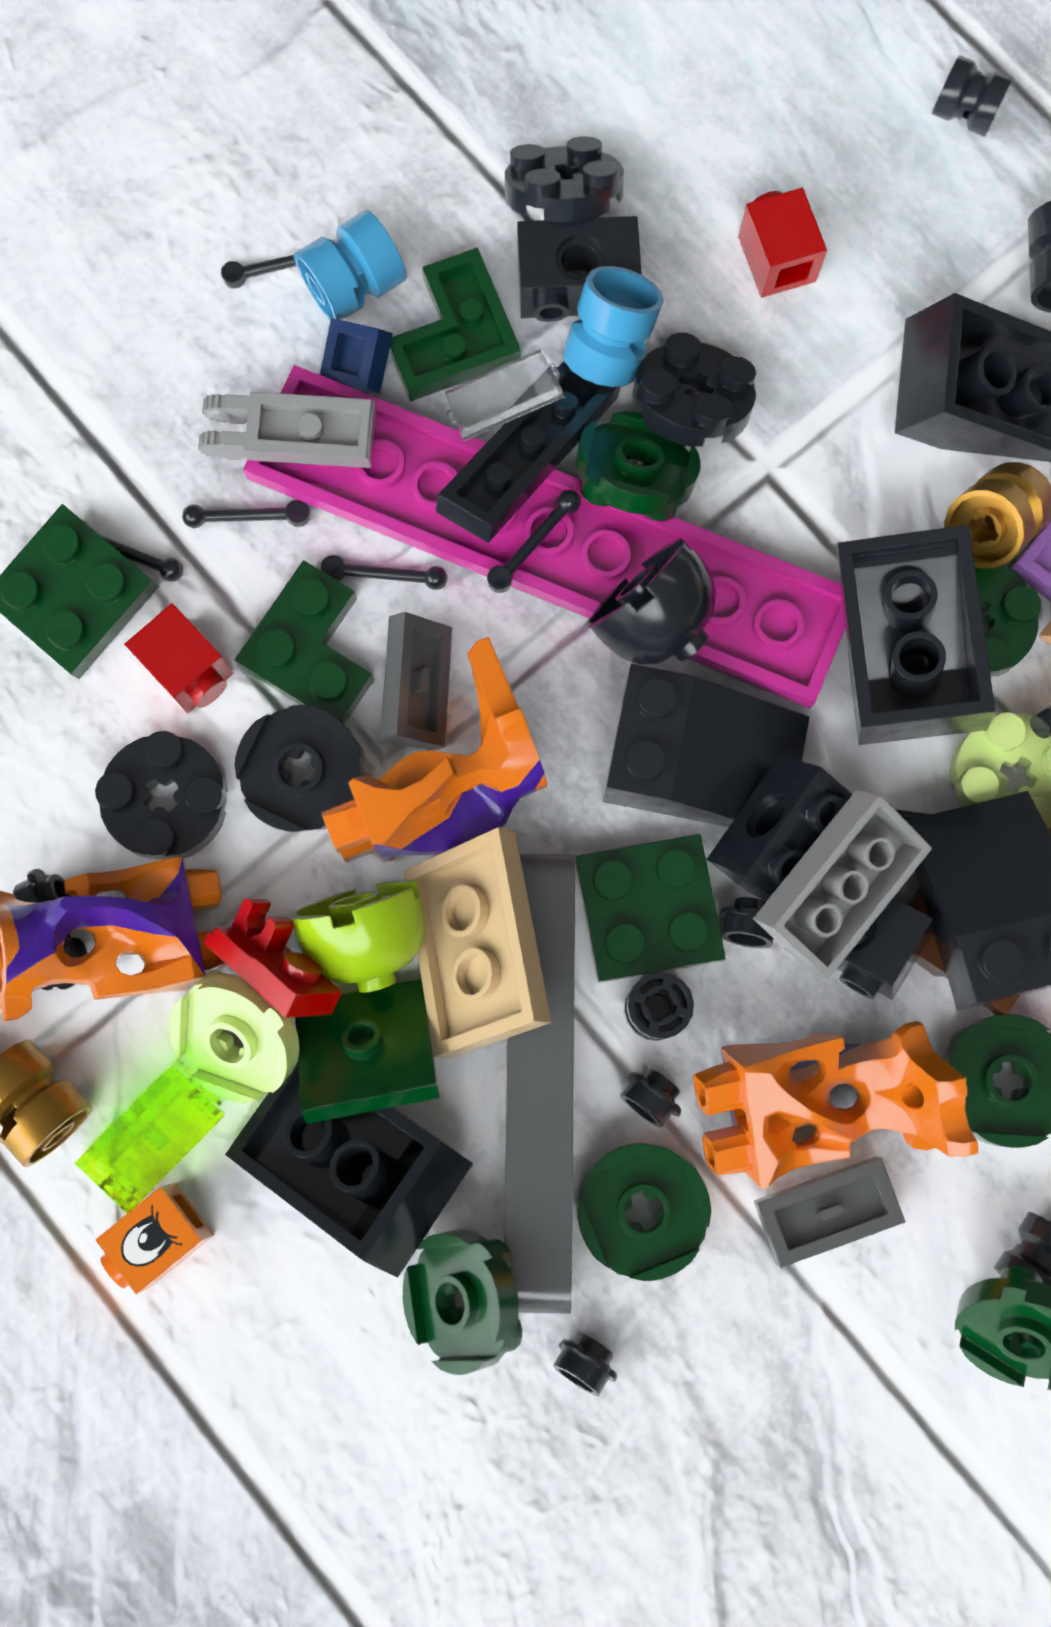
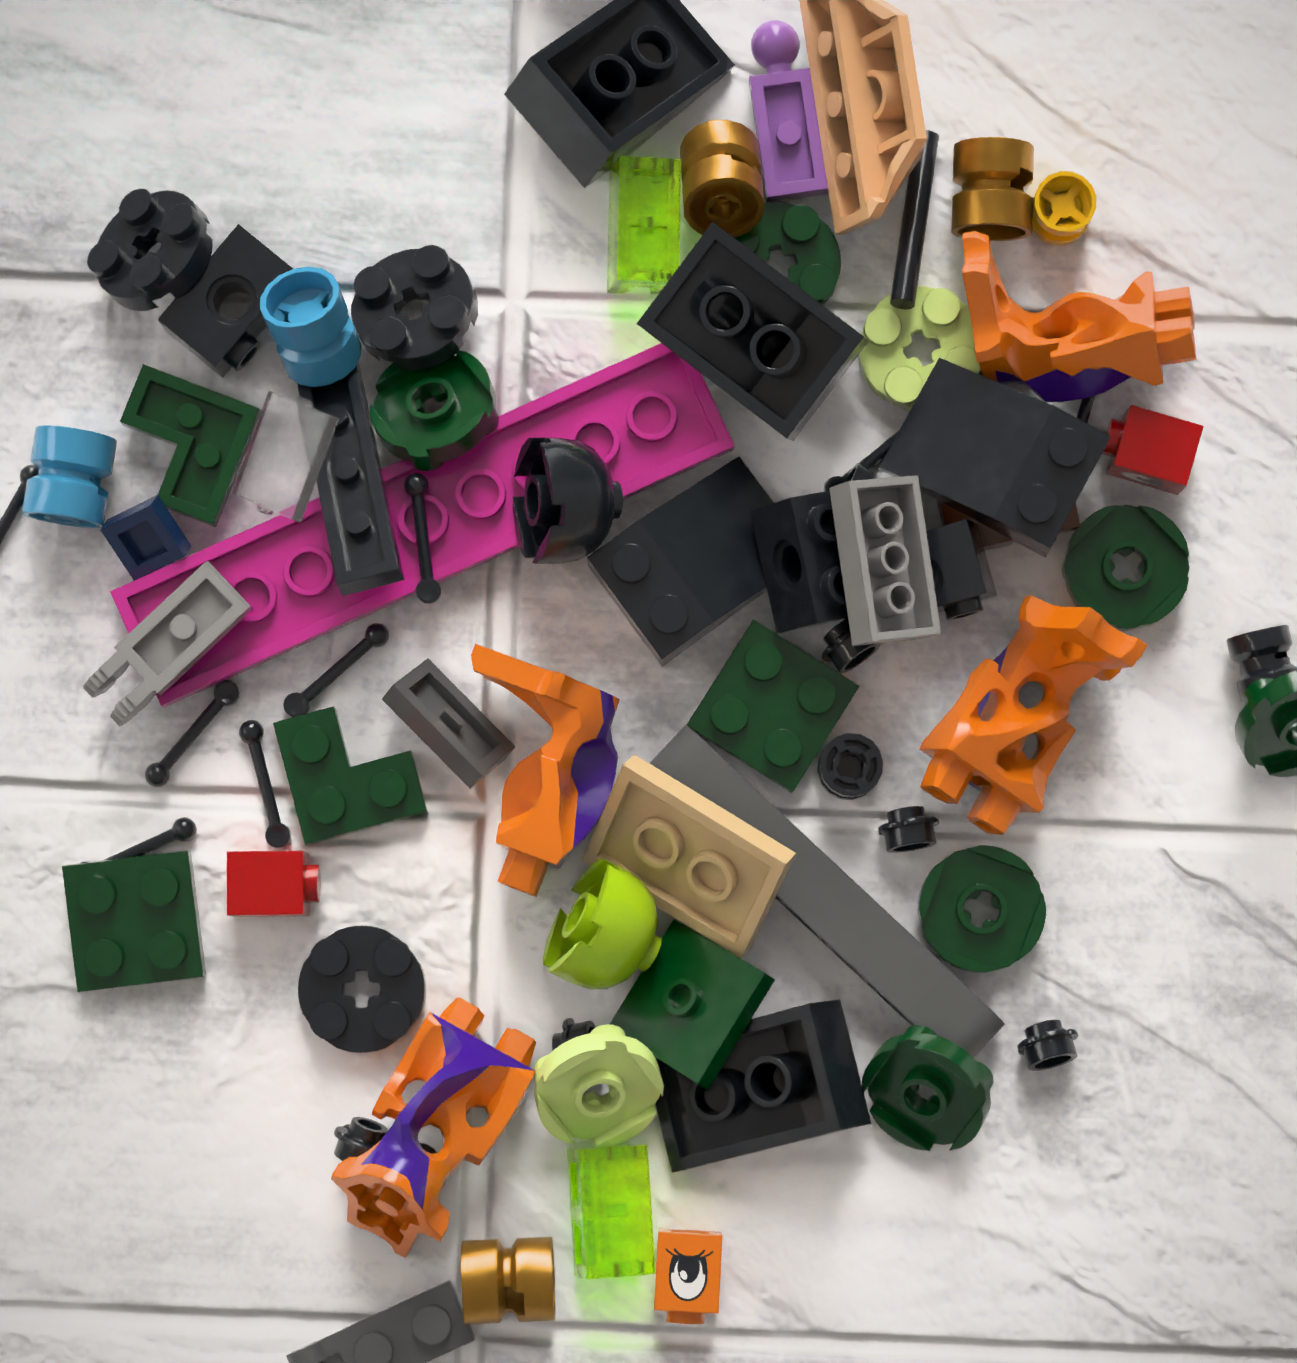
camera: 45 degrees left, 5 degrees up
red plate [204,899,342,1018] -> none
black plate [234,705,365,833] -> none
red brick [738,187,827,298] -> none
dark grey plate [753,1157,906,1268] -> none
none -> black hinge [239,720,291,848]
none -> clear neon green hinge [607,156,681,294]

